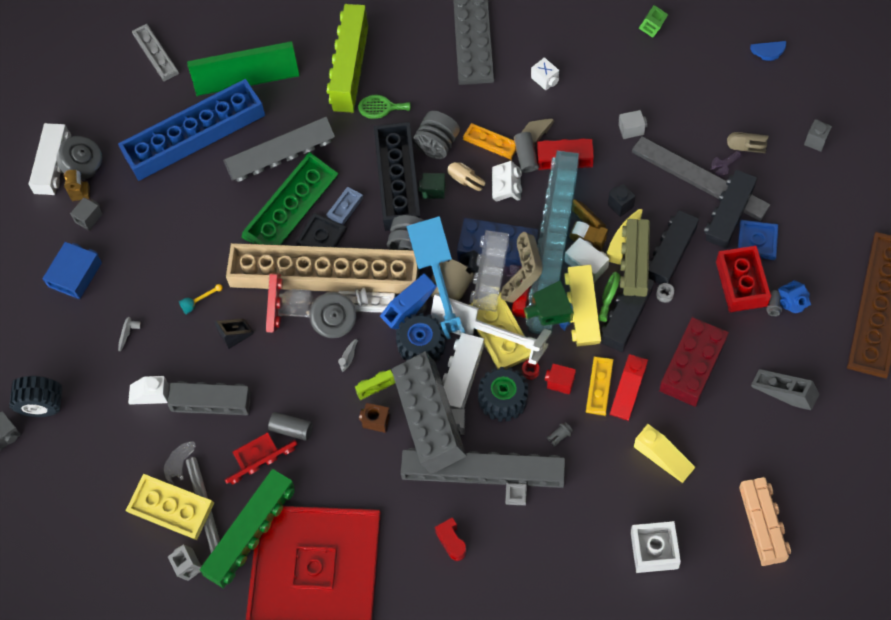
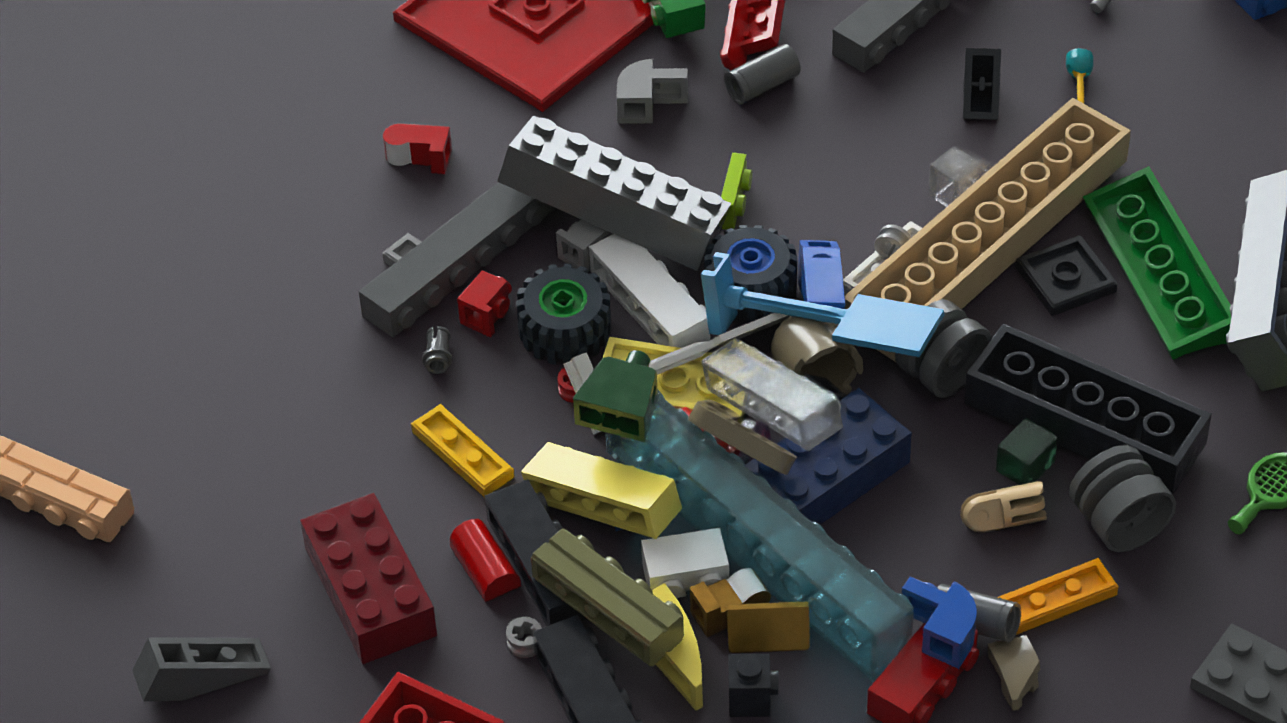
camera: 125 degrees right, 15 degrees down
plate [266,273,283,332] -> none
dark grey wheel [309,292,356,338] -> none
sand blue plate [327,187,363,225] -> none
light grey bar [338,339,358,372] -> none
reddish brown brick [359,403,391,433] -> none
white bracket [492,161,522,202] -> none
red brick [545,364,576,395] -> none
bright green piece [598,272,620,322] -> none
slope [610,354,648,421] -> none
white brick [631,521,681,573] -> none
light yellow slope [634,424,695,483] -> none
none -> red brick [449,519,521,602]
none -> red brick [457,270,512,337]
none -> light grey brick [617,59,688,123]
none -> blue brick [901,577,977,669]

